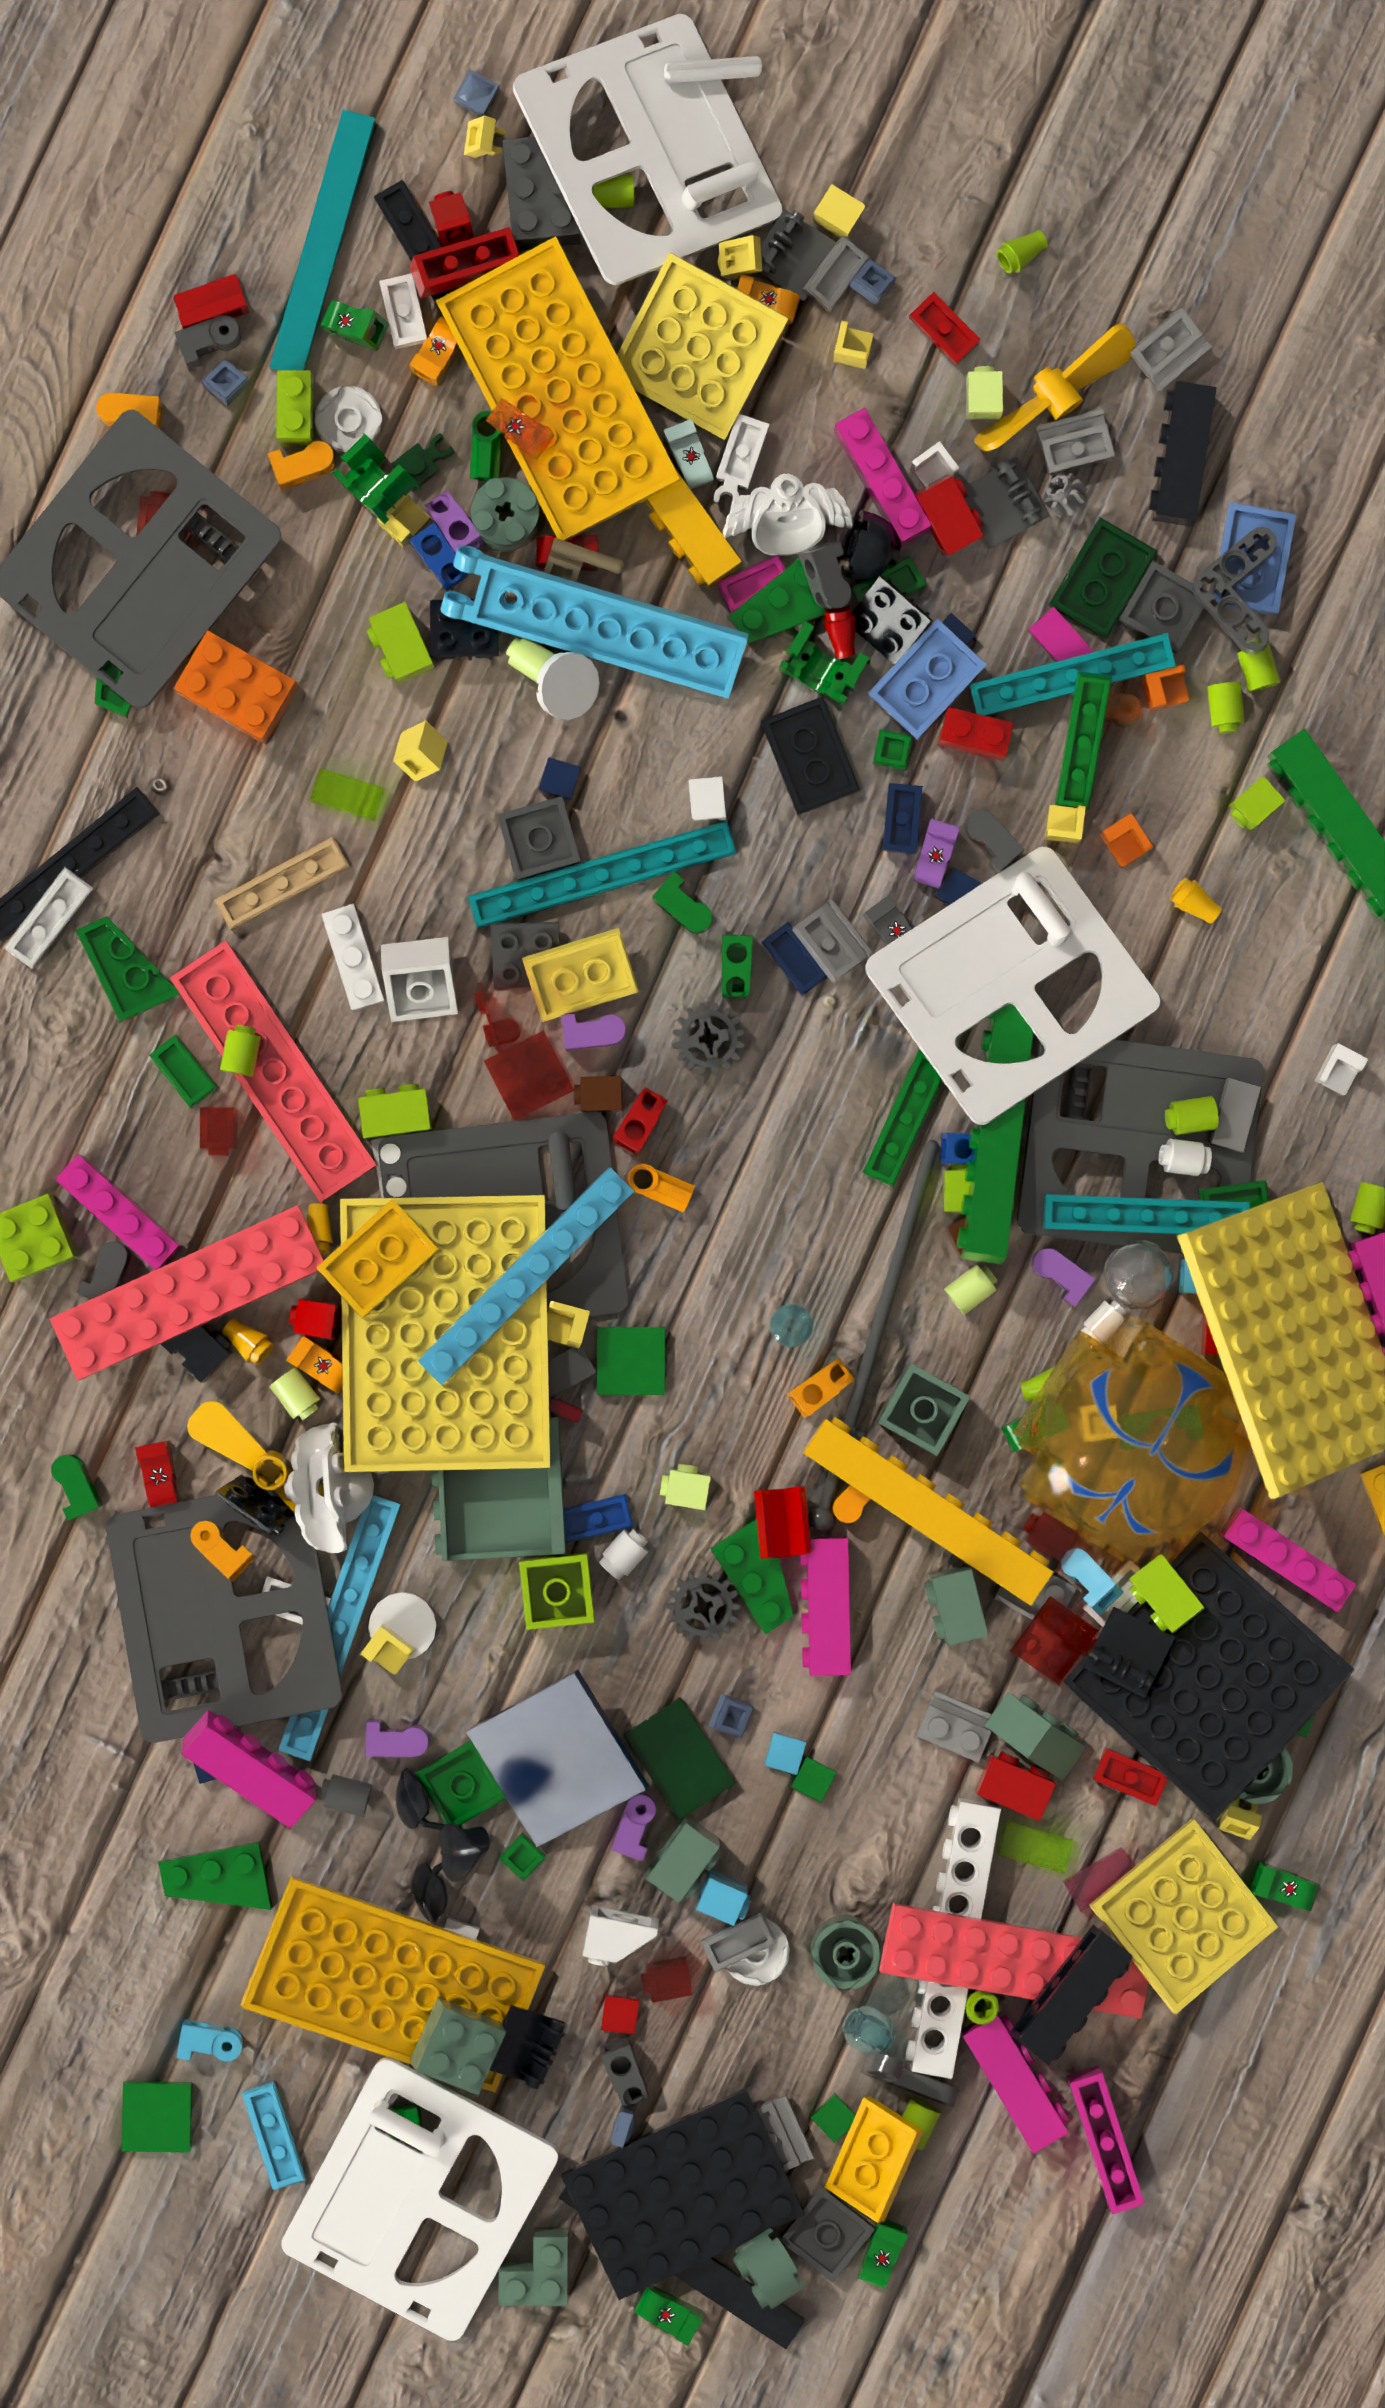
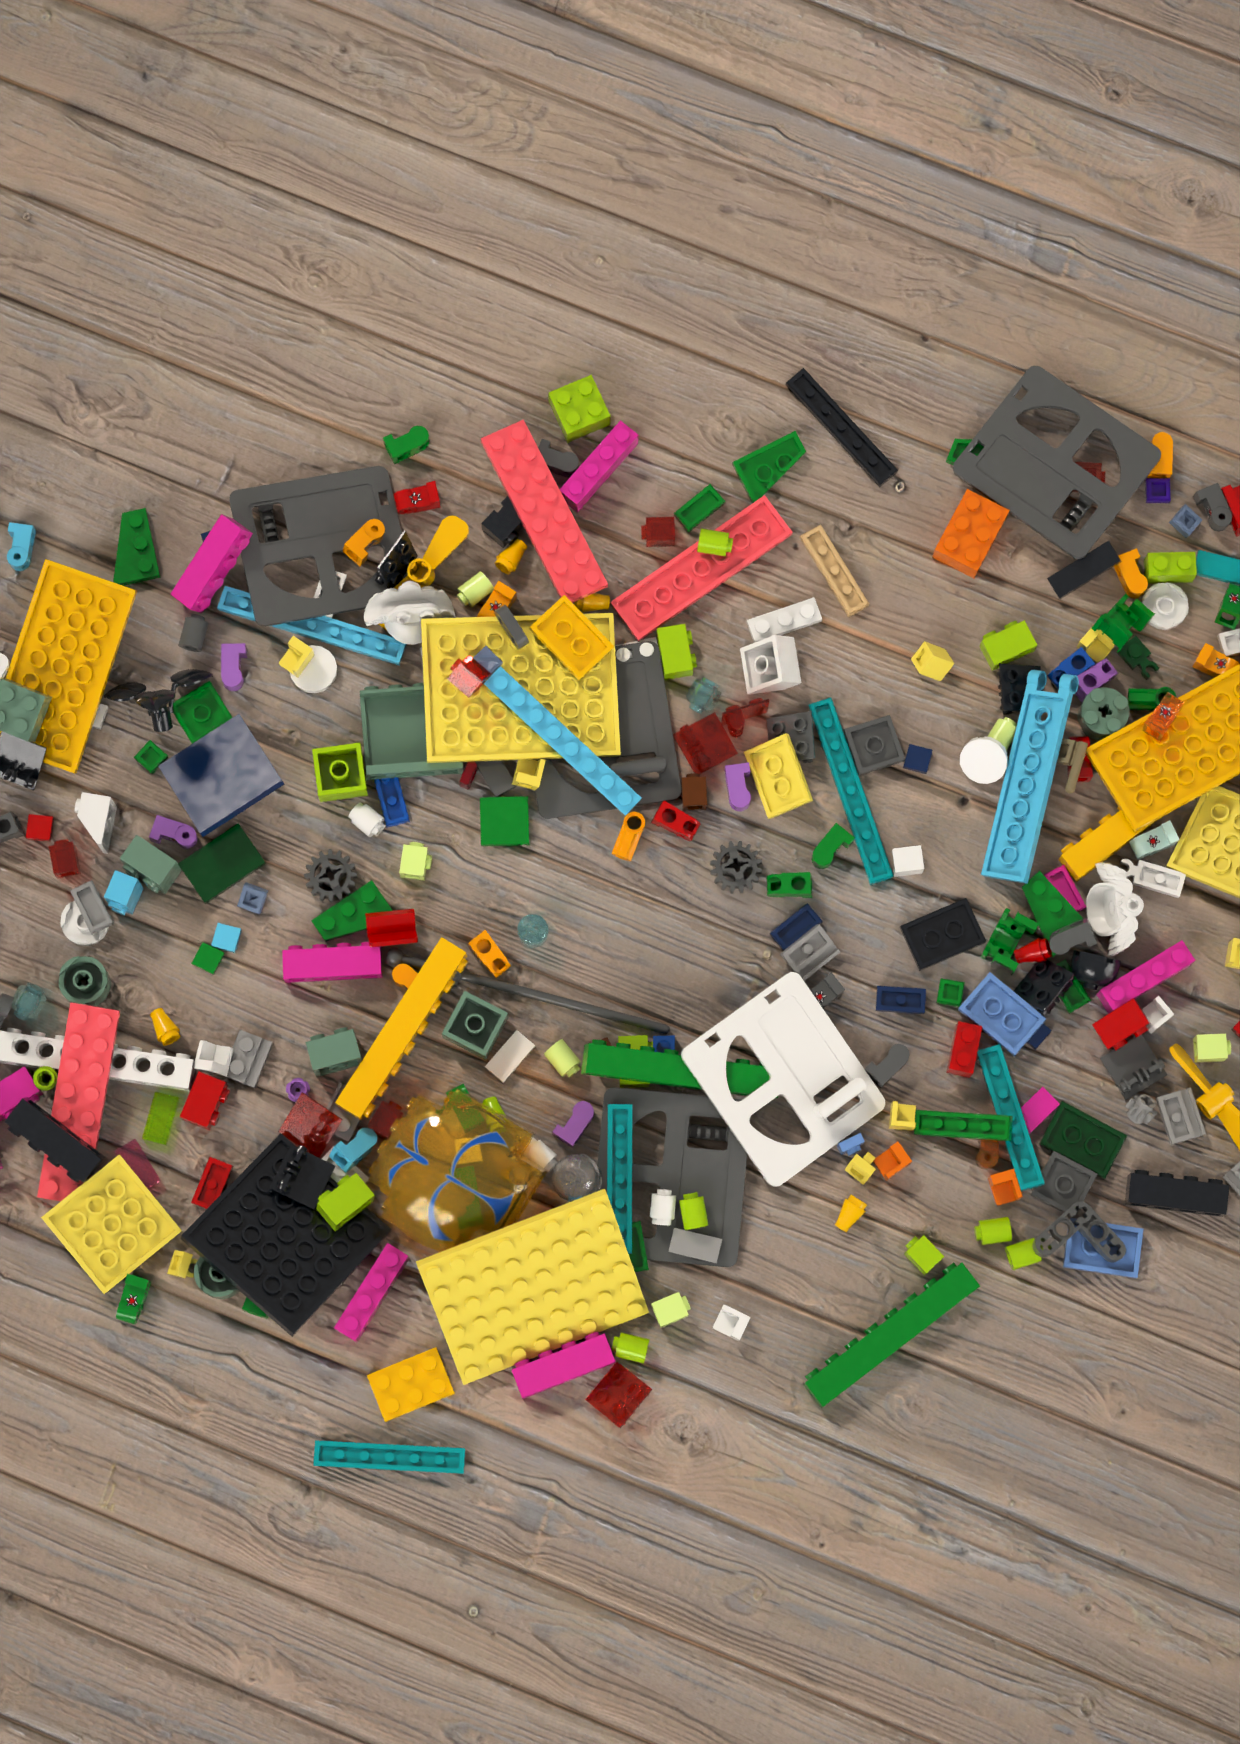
camera: 85 degrees right, 10 degrees down
white tile [4,867,93,969] -> none
red slope [289,1299,342,1339] -> none
clear neon green tile [310,768,385,821] -> none
green tile [862,1050,942,1187] -> none
medium lavender leg [913,819,960,888] -> none
dark blue tile [936,867,982,905] -> none
sand green brick [985,1692,1087,1781] -> none
none -> yellow cone [150,1008,180,1046]
none -> white panel [193,1040,234,1077]
none -> medium lavender plate [286,1078,310,1102]
none -> clear red brick [447,655,491,698]
none -> sand blue tile [468,646,503,681]
none -> white tile [485,1030,535,1084]
none -> dark grey beam [494,605,529,649]
none -> yellowish green brick [651,1292,691,1328]
none -> clear light blue head [686,677,721,714]
none -> medium blue plate [837,1133,865,1156]
none -> light yellow tile [845,1152,876,1185]
none -> black tile [1047,541,1122,599]
none -> dark purple tile [1145,478,1171,503]

